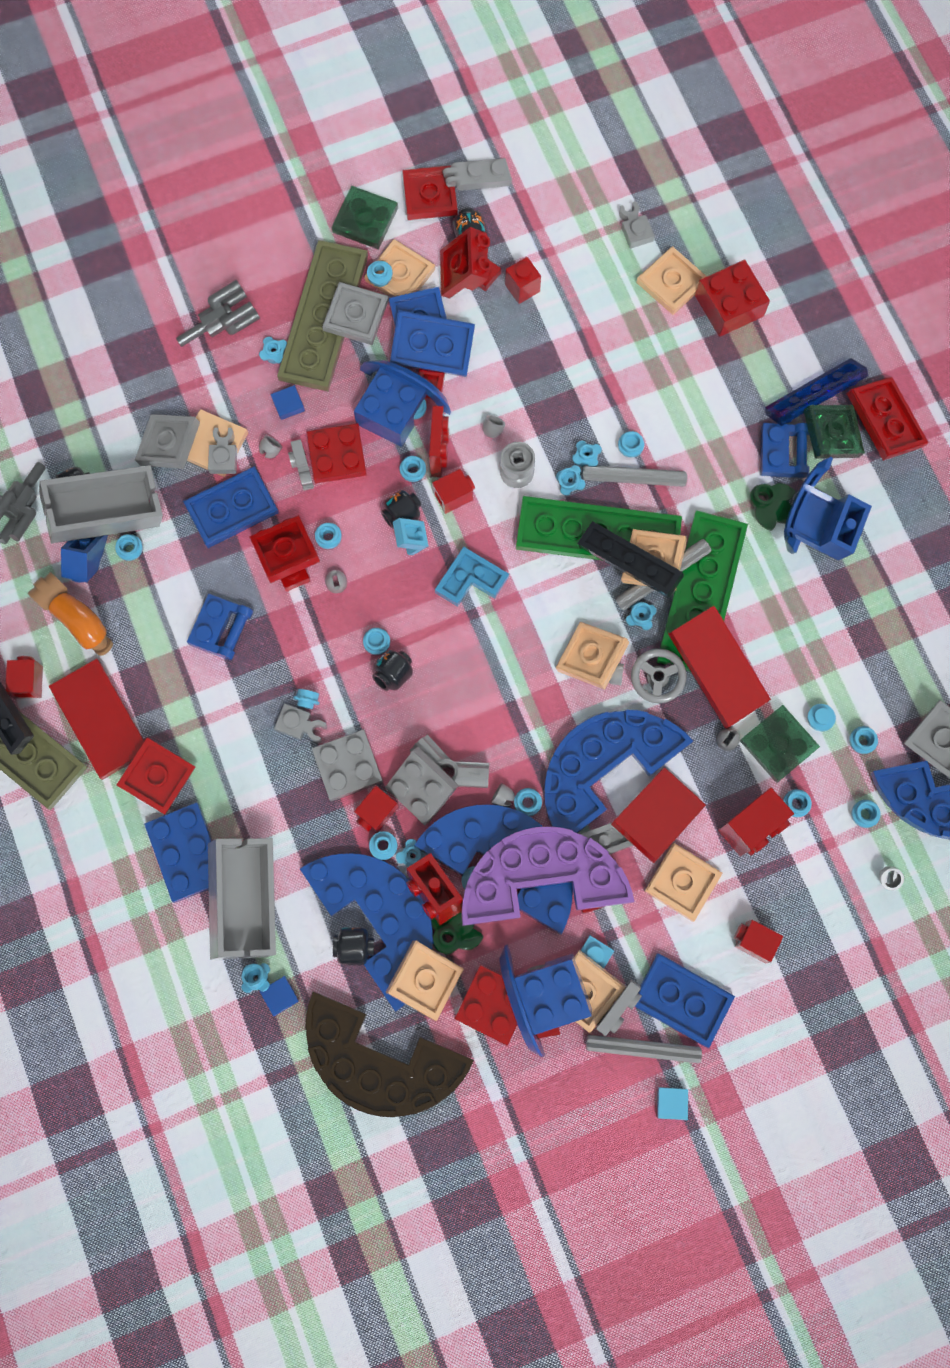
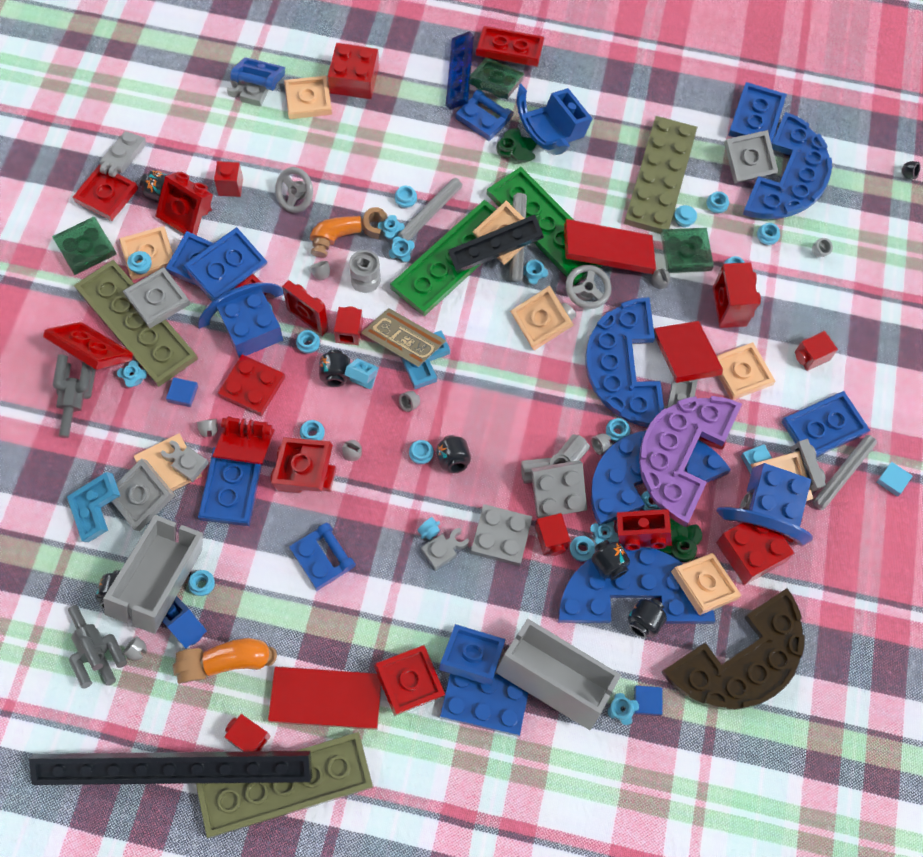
camera: 60 degrees left, 10 degrees down
light grey plate [288,439,314,491] -> none
none -> red tile [43,322,133,370]
none -> dark azure plate [67,472,120,543]
none -> light grey hinge [123,636,147,660]
none -> red hinge [212,416,275,465]
none -> blue plate [230,57,285,91]
none -> light grey piece [275,167,313,213]
none -> piece [310,207,388,258]
none -> sticker [361,308,446,367]
none -> light grey hinge [399,391,420,412]
none -> blue plate [439,624,506,686]
none -> black head [591,540,630,581]
none -> olive plate [624,116,697,236]

